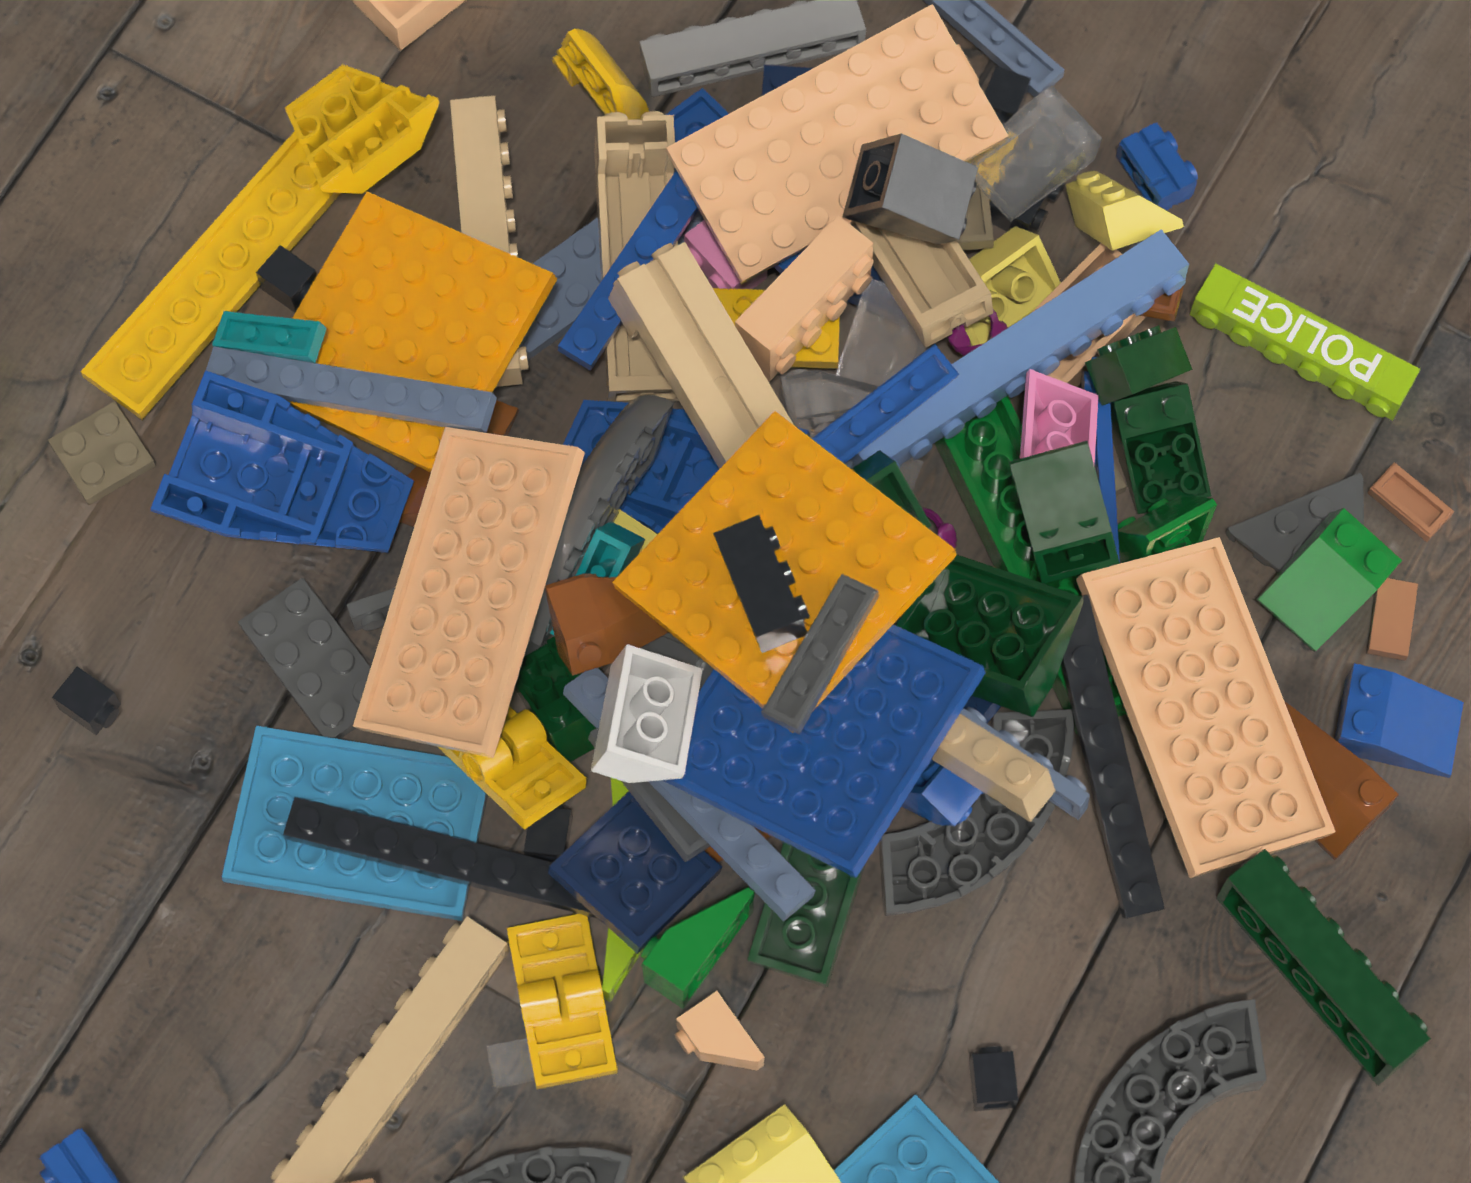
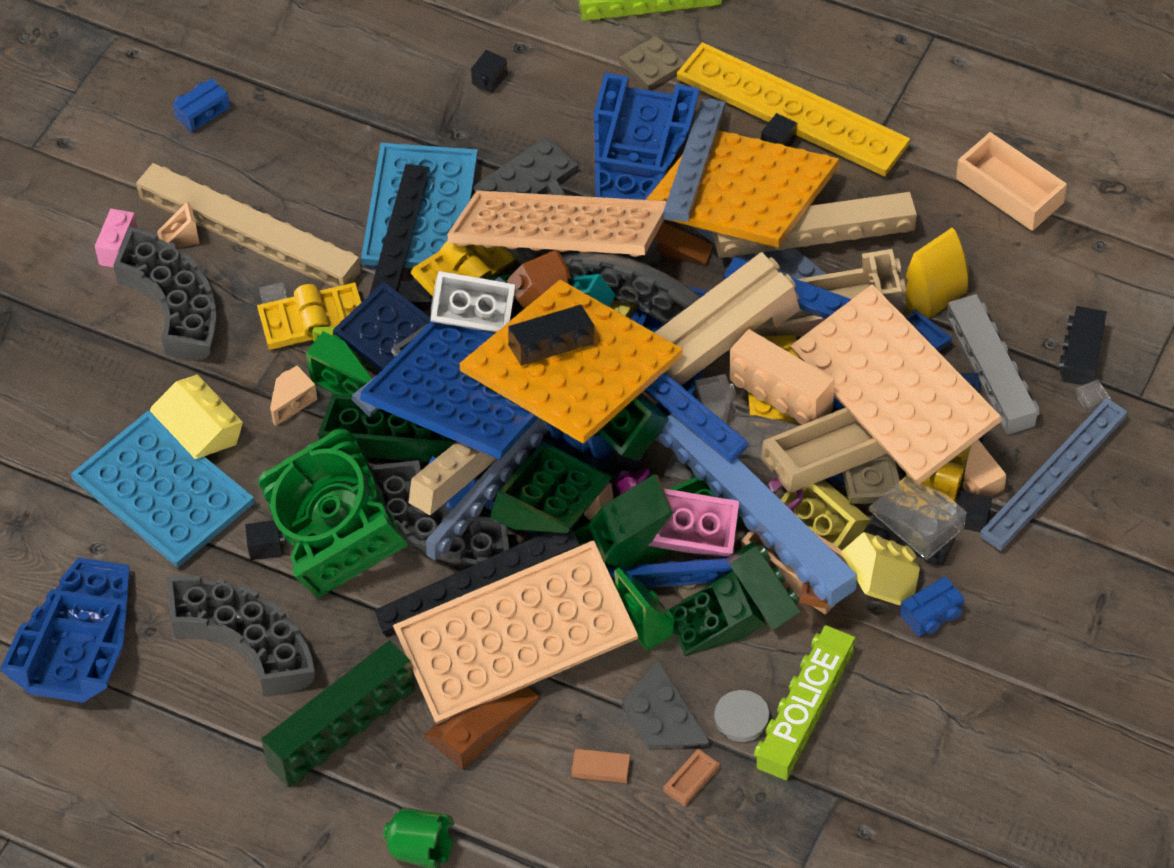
camera: 90 degrees right, 15 degrees down
teal plate [212,311,327,363] -> none
yellow wedge [285,64,440,194] -> none
dark grey tile [761,574,879,734] -> none
slope [843,133,978,245] -> none
green slope [1256,508,1402,652] -> none
blue slope [1334,663,1464,778] -> none
none -> green brick [258,429,409,598]
none -> light grey tile [714,690,769,743]

